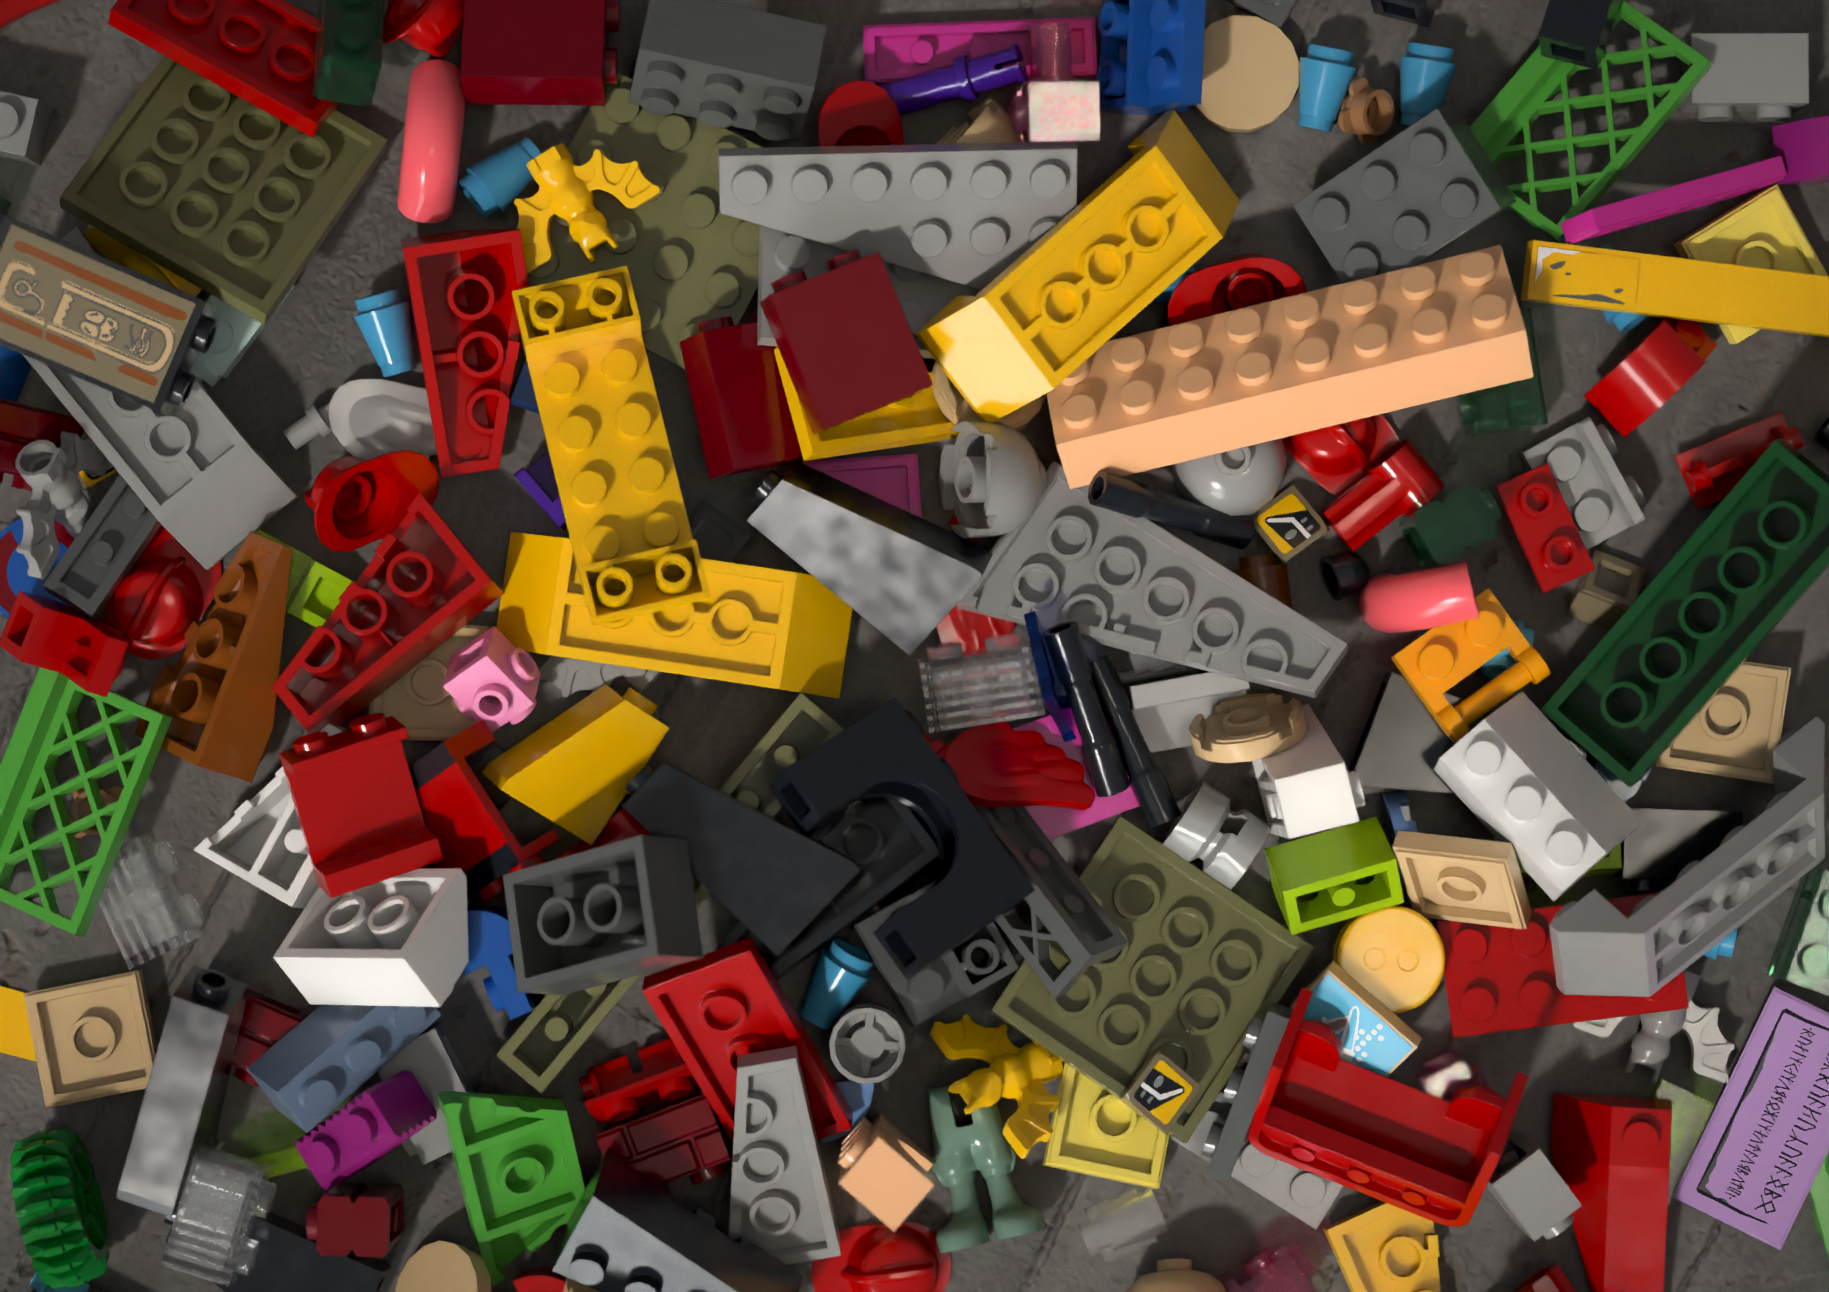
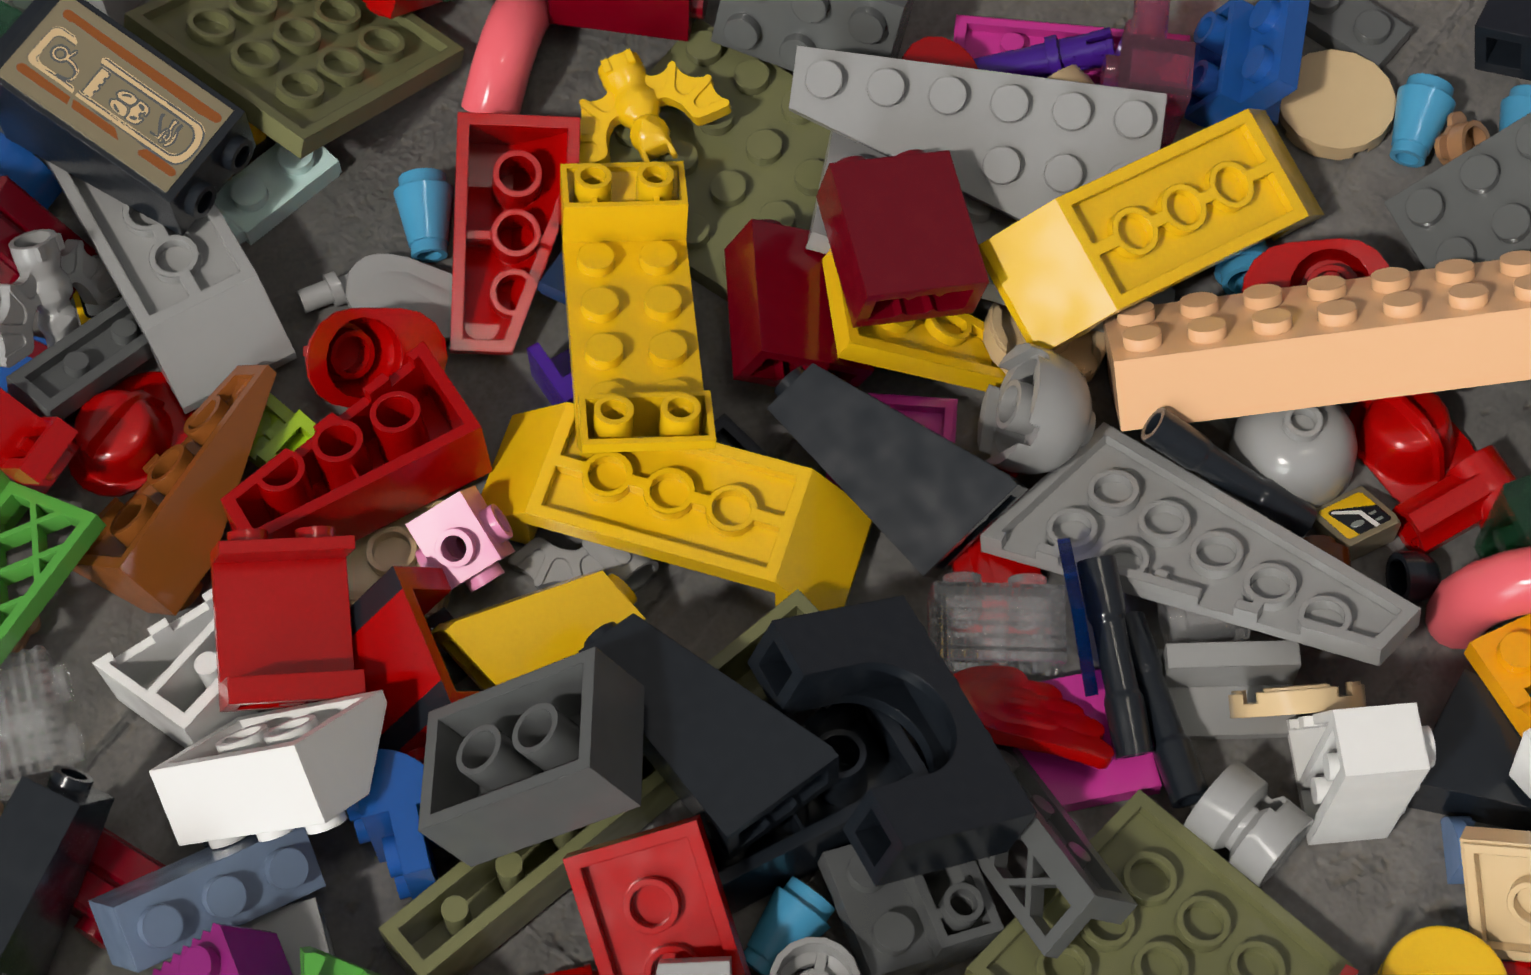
camera: 10 degrees right, 25 degrees down
dark azure cone [458,137,541,219] -> none
lime brick [1264,816,1404,935] -> none

